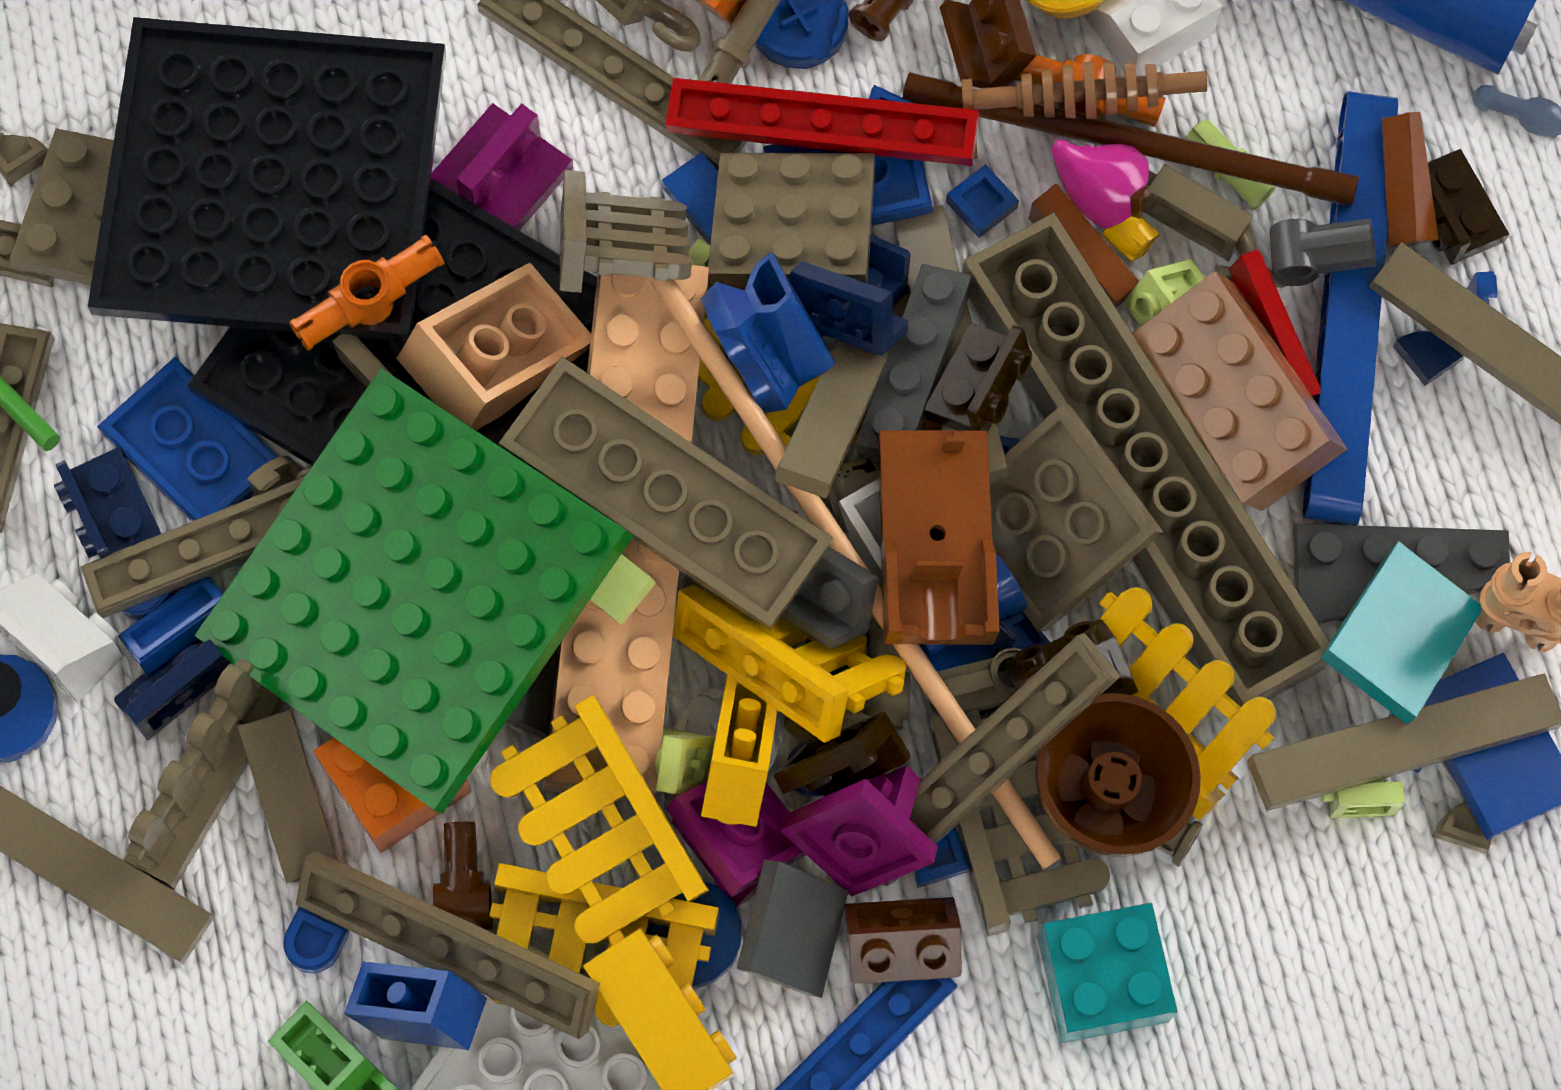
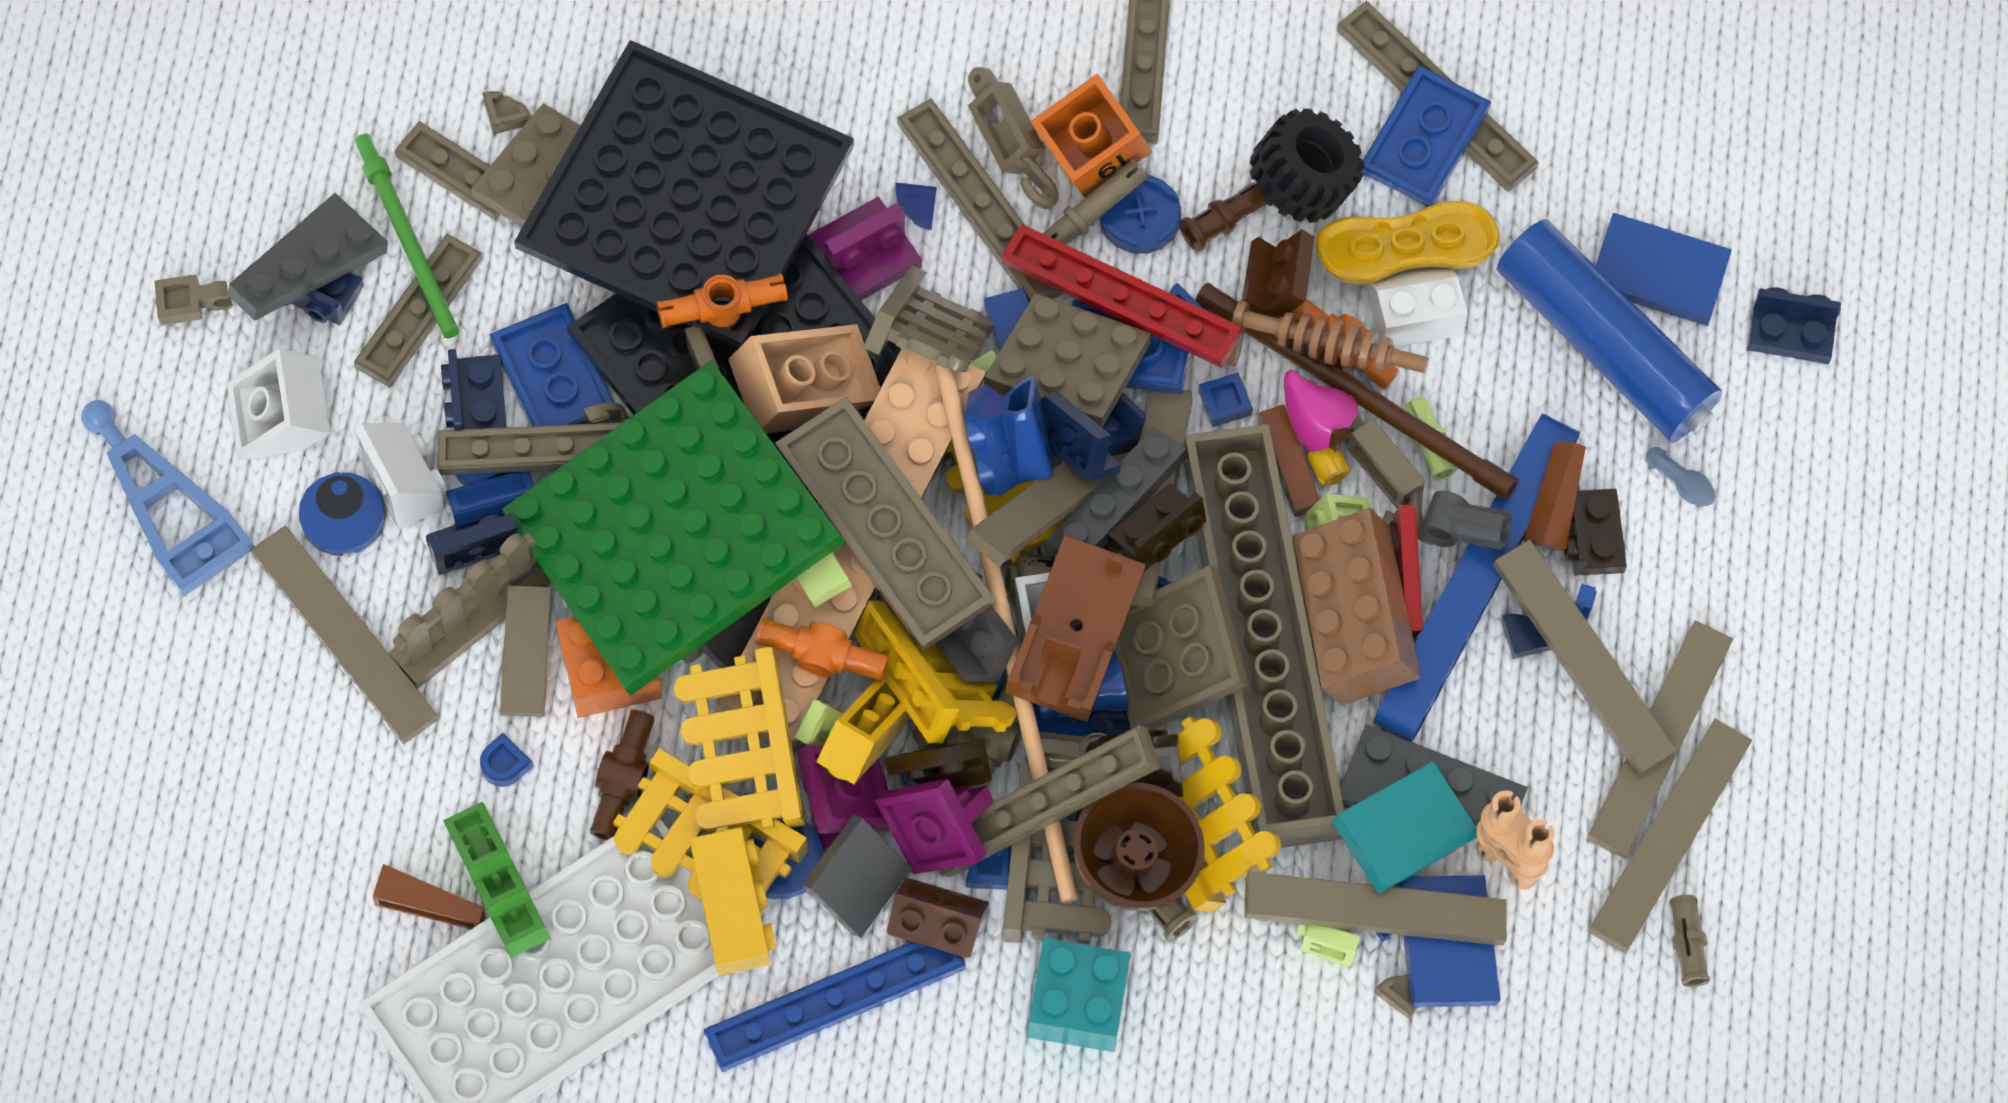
camera: 20 degrees right, 5 degrees down
dark tan tile [295,850,600,1039] -> none
blue brick [344,961,487,1050] -> none
none -> orange pin [755,618,889,681]
none -> clear blue tile [895,182,937,230]

